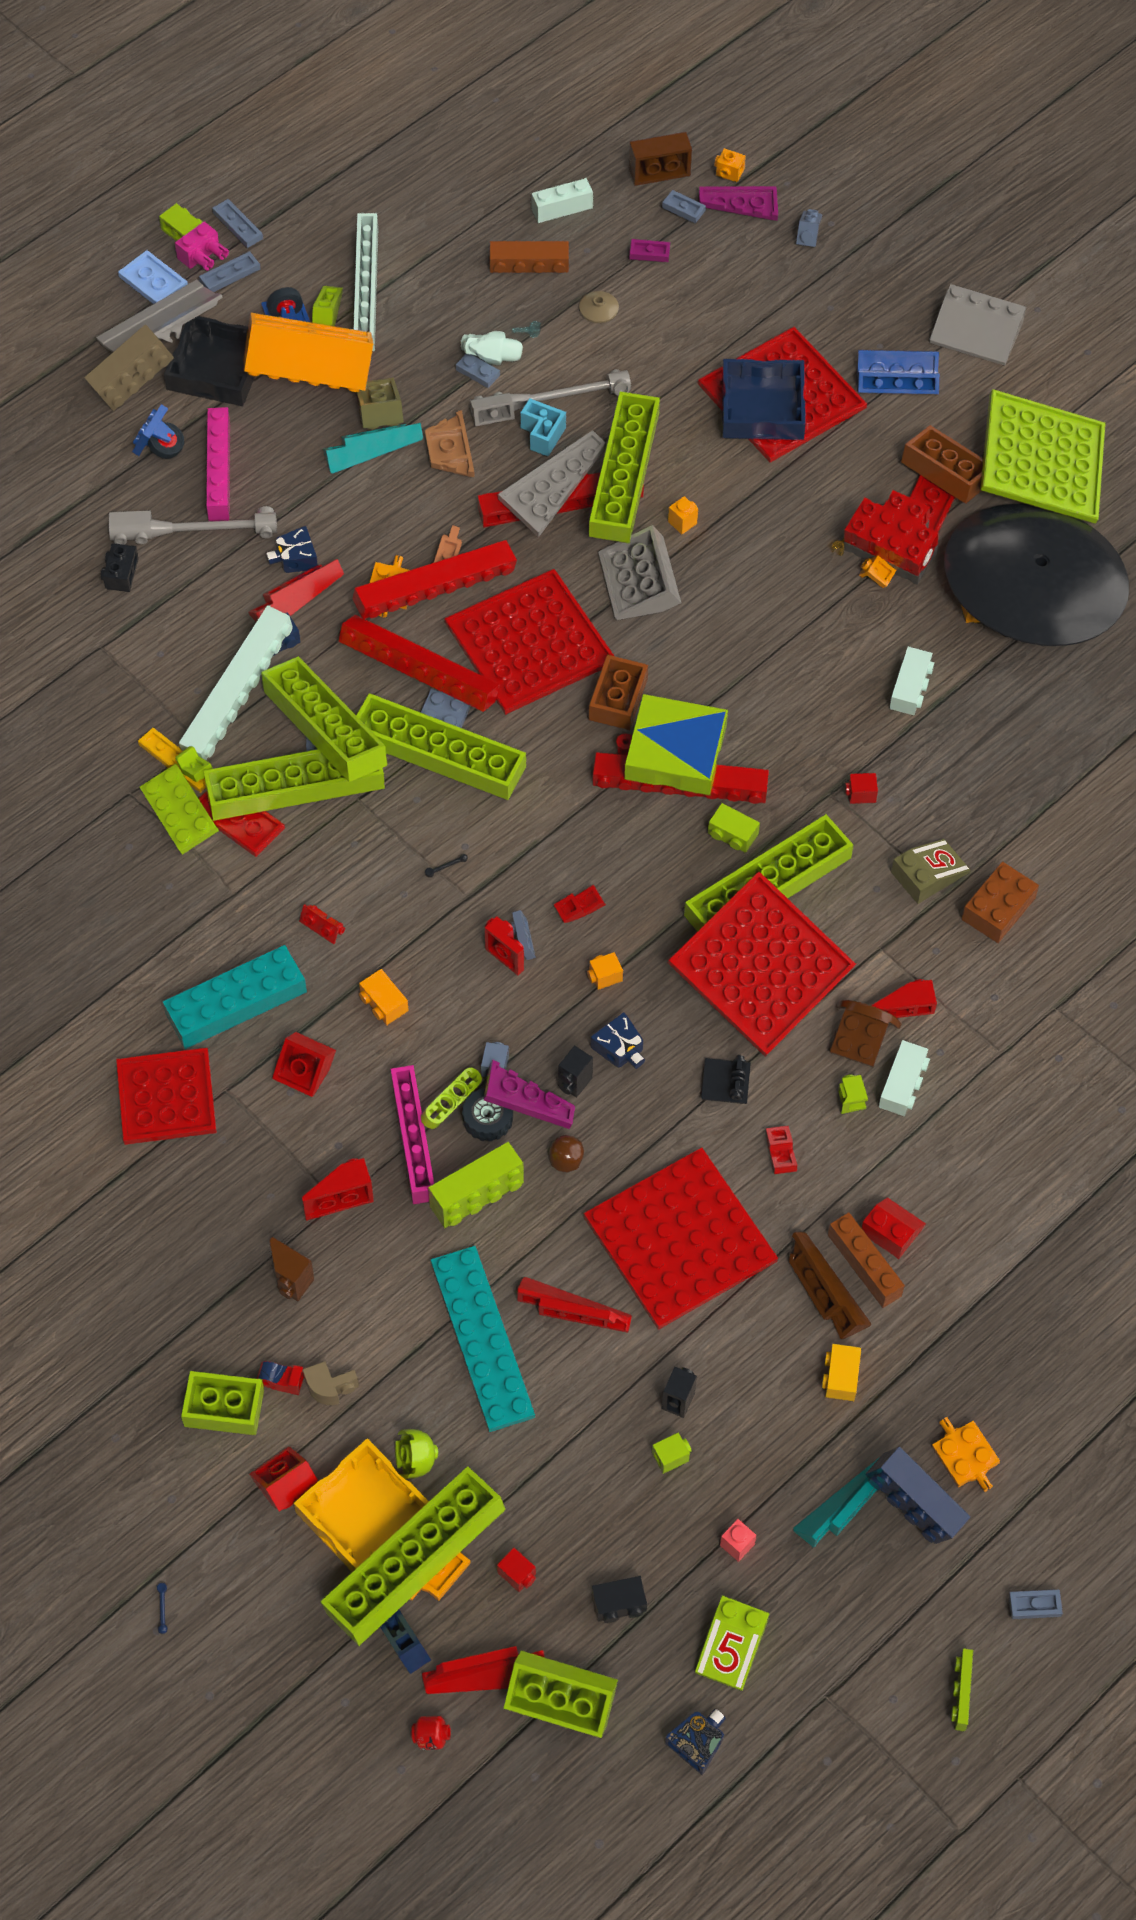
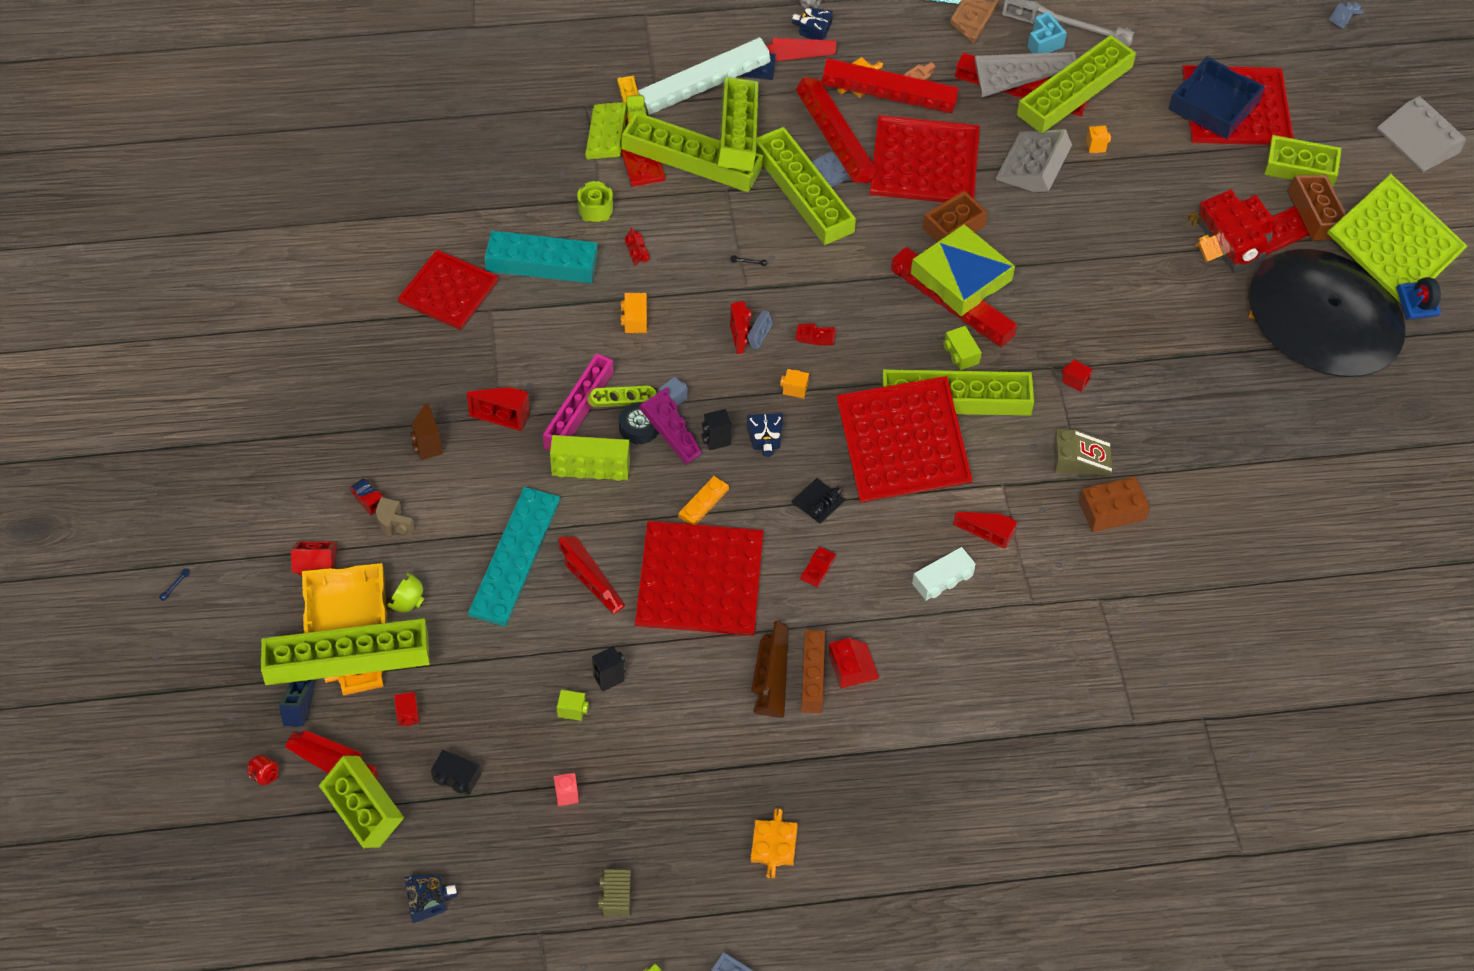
camera: 35 degrees right, 5 degrees down
lime brick [181,1371,264,1435] -> none
red slope [272,1032,336,1097] -> none
reddish brown hair [548,1135,584,1173] -> none
lime slope [695,1596,770,1691] -> none
teal wedge [793,1457,880,1548] -> none
yellow brick [822,1344,861,1401] -> none
reddish brown piece [830,1000,902,1068] -> none
lime window [838,1075,868,1114] -> none
blue slope [857,350,940,394] -> none
dark blue brick [865,1446,971,1544] -> none
light aqua brick [890,647,935,715] -> none
none -> lime brick [577,181,613,222]
none -> olive brick [599,869,631,917]
none -> light orange plate [678,476,729,525]
none -> lime brick [1264,135,1342,187]
none -> plate [1396,277,1441,320]

